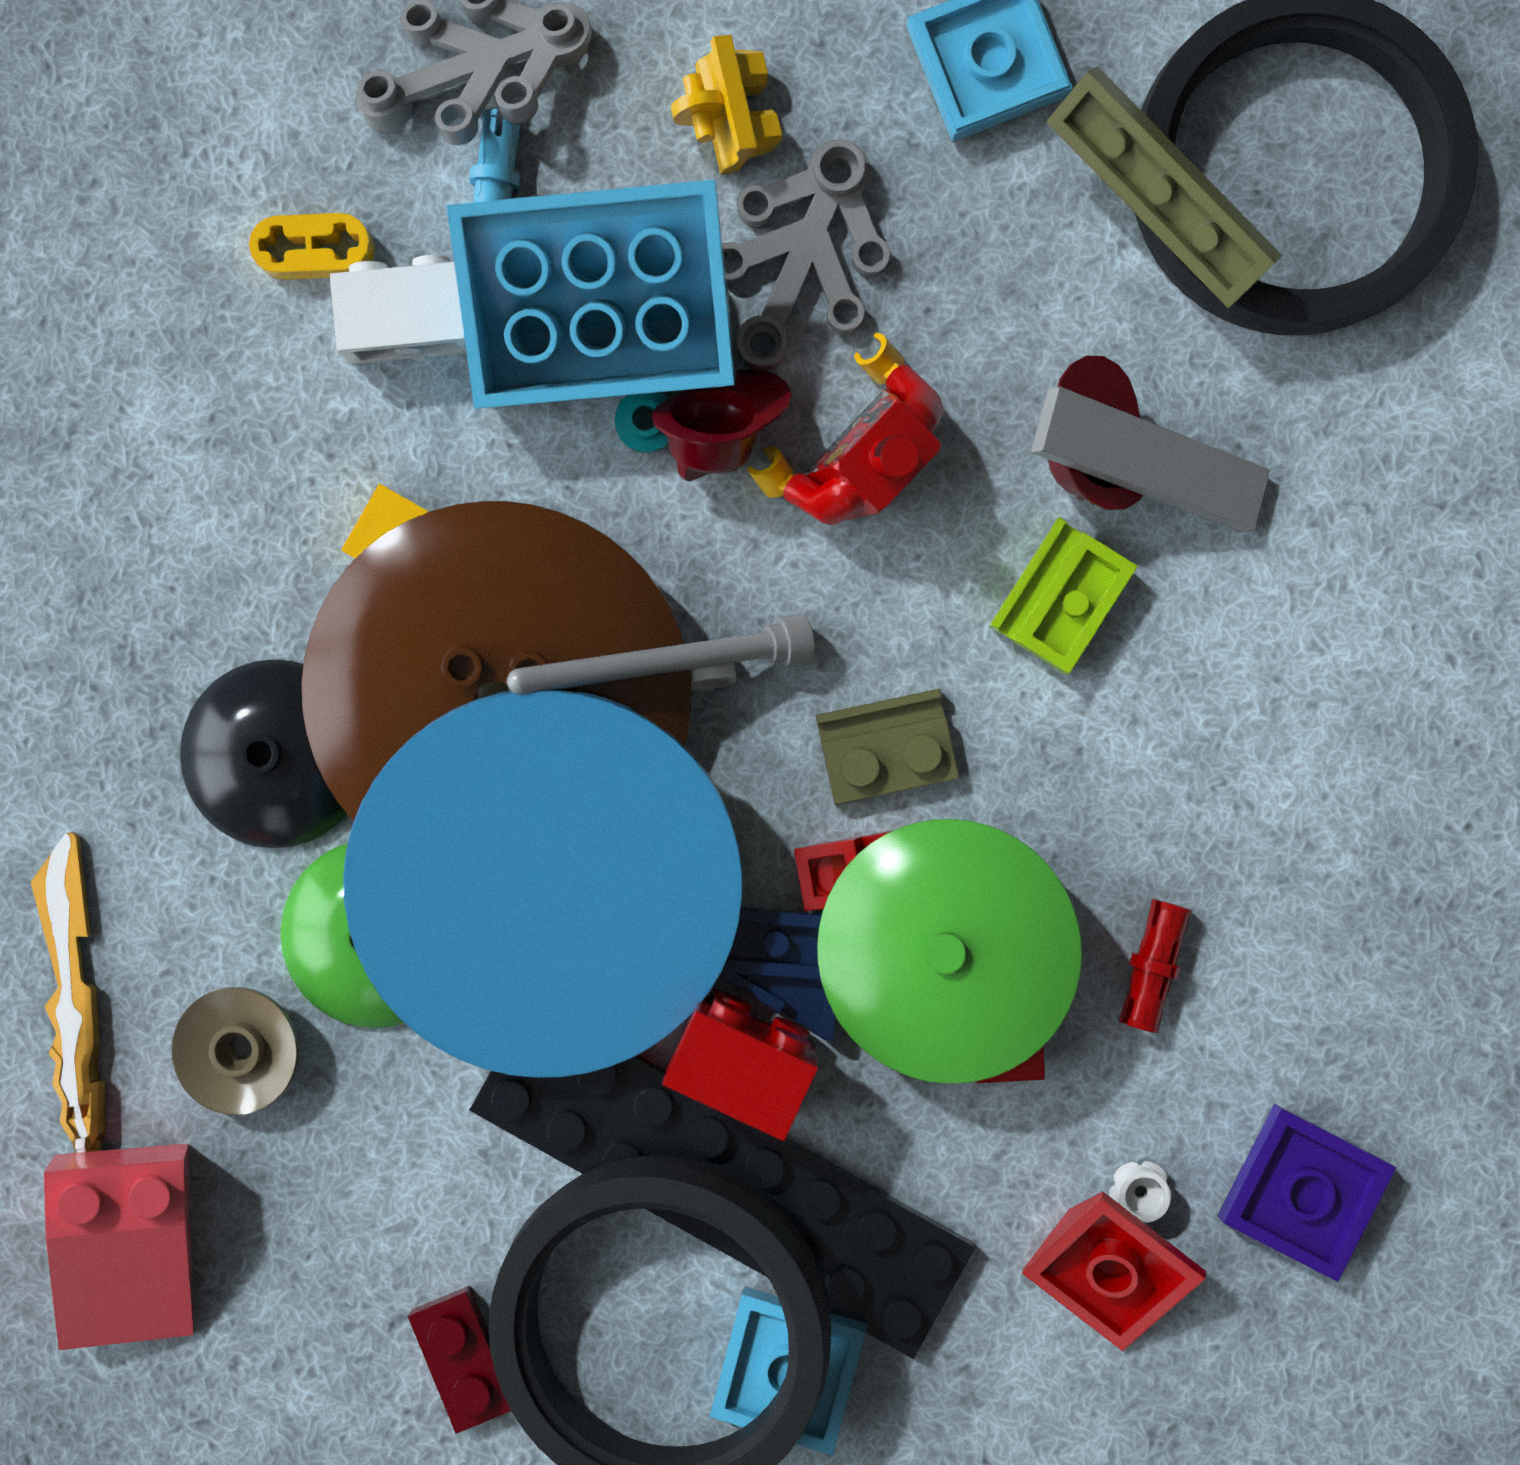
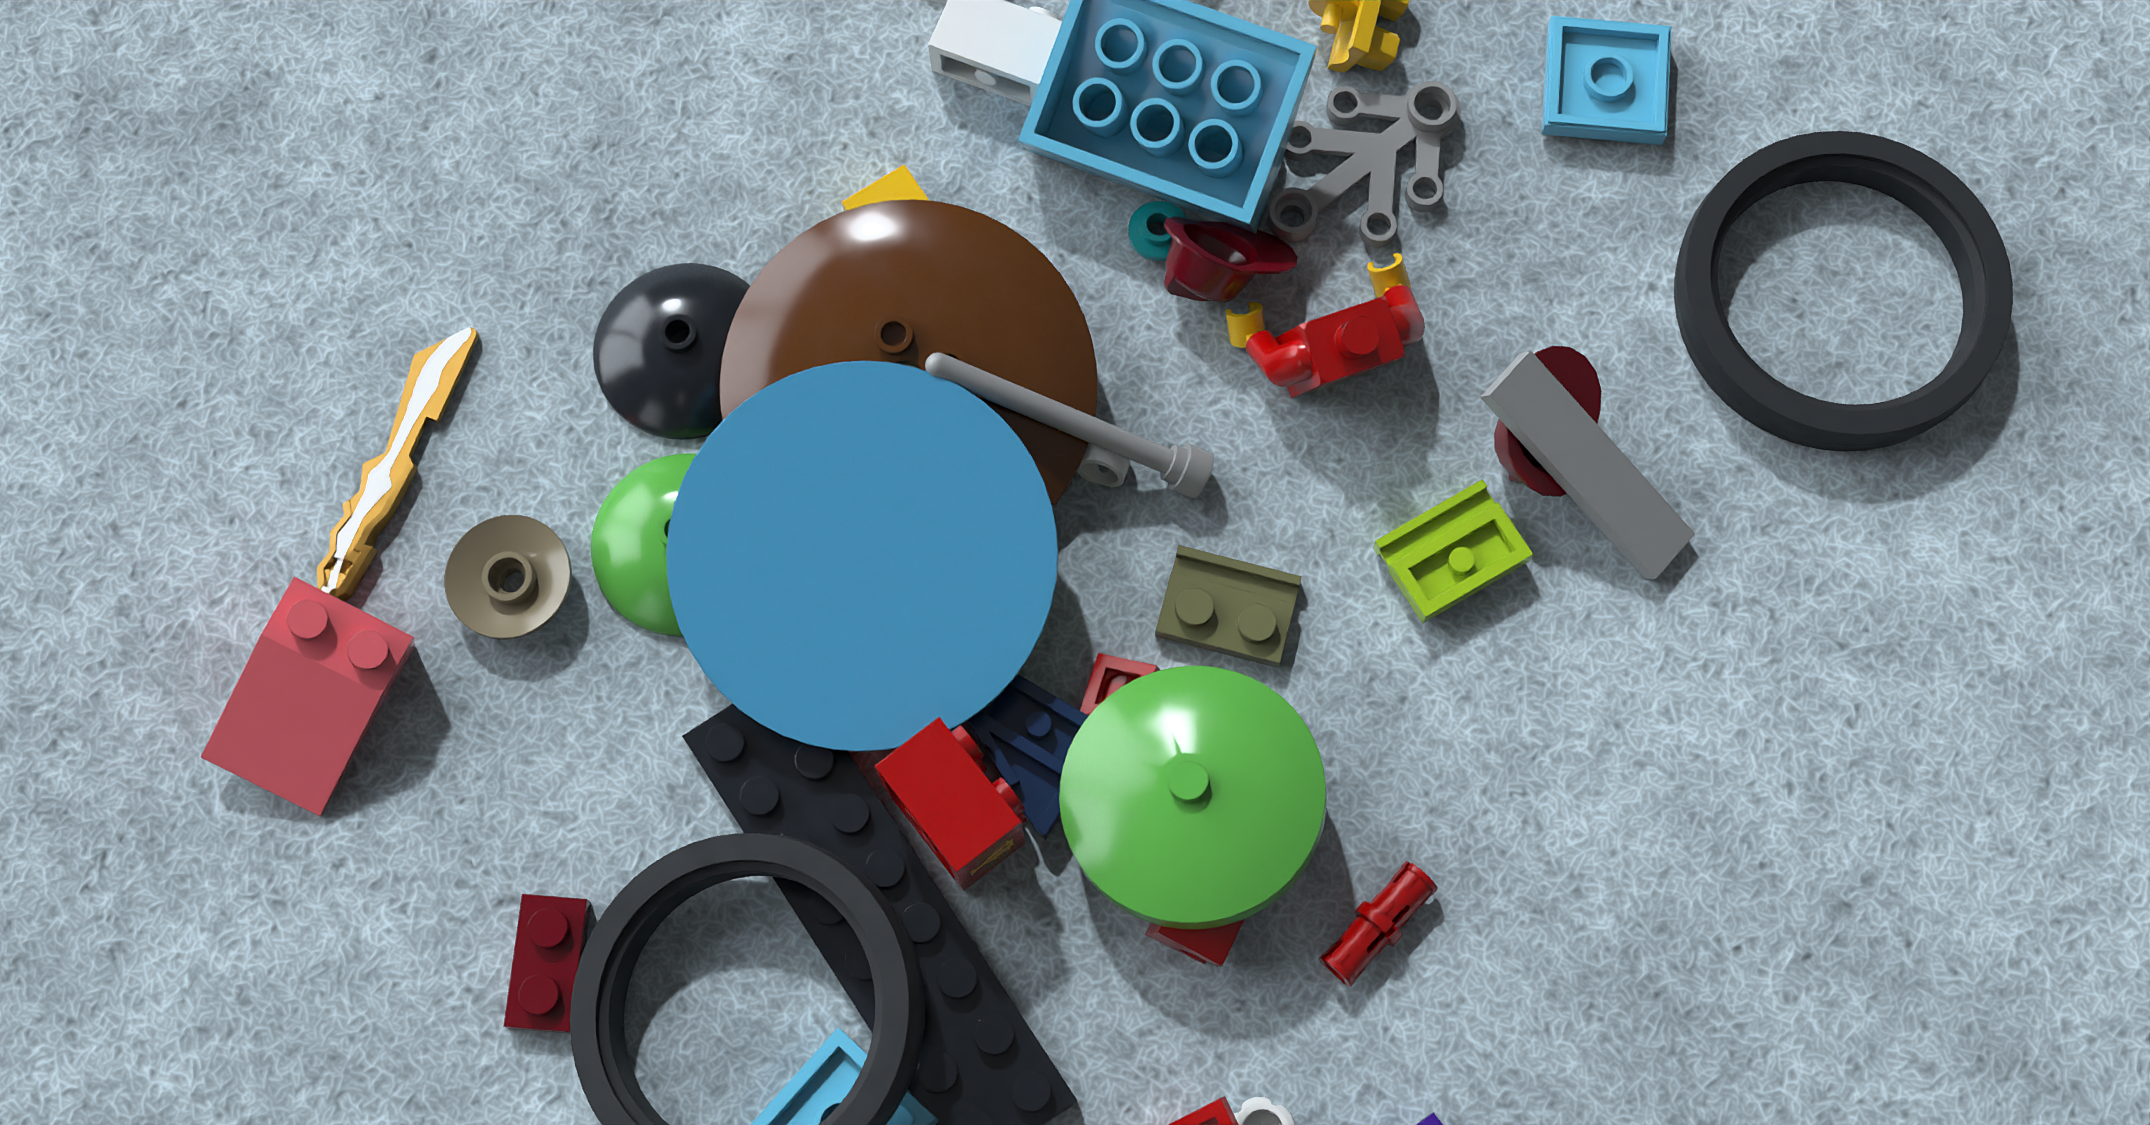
camera: 25 degrees right, 15 degrees down
olive plate [1046,66,1283,308] -> none

